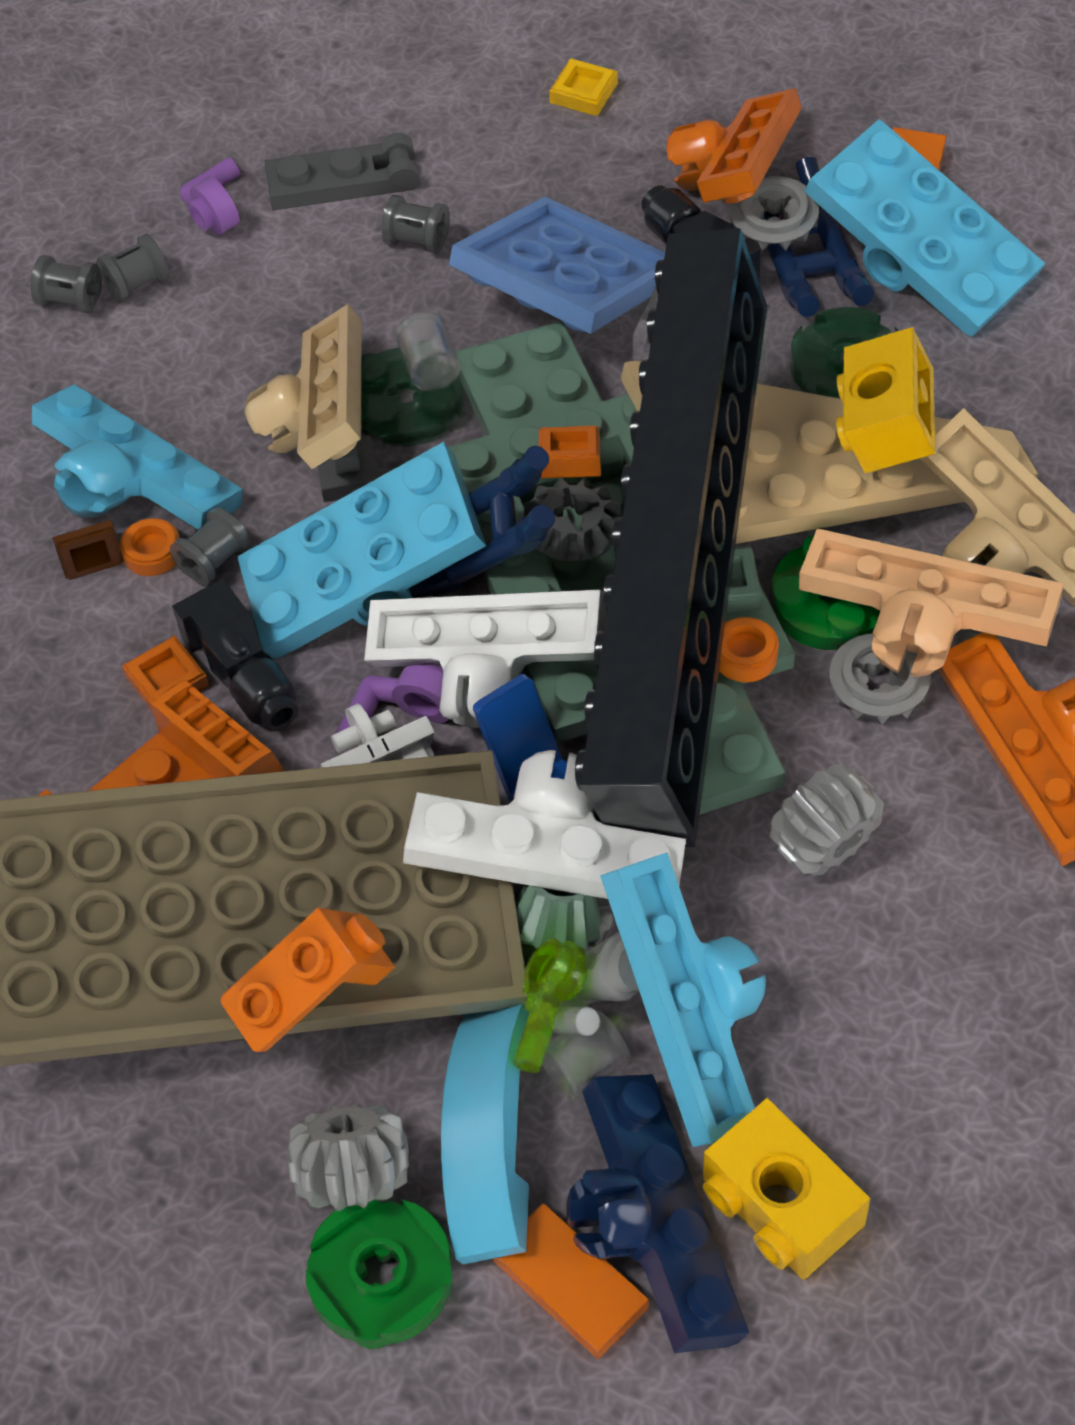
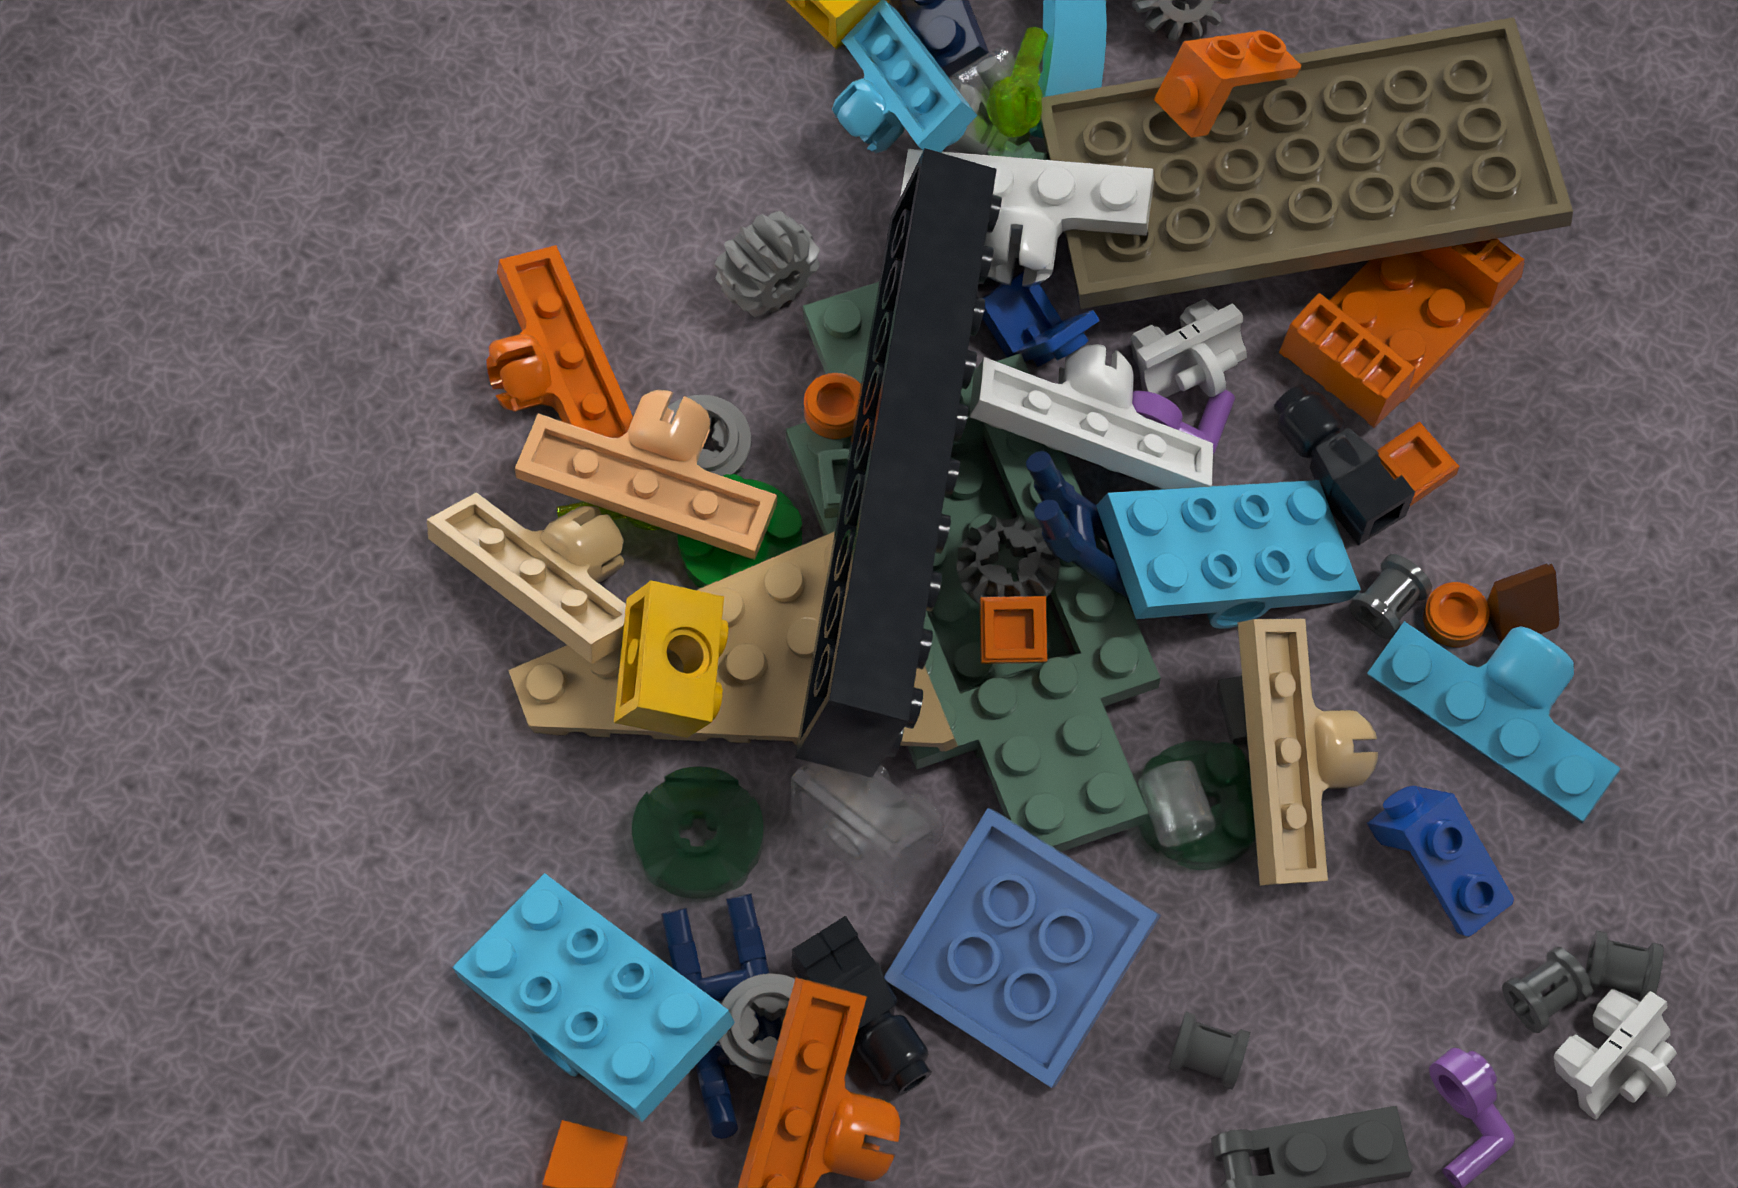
camera: 175 degrees right, 10 degrees up
none -> blue bracket [1367,786,1514,937]
none -> white hips [1554,989,1677,1120]

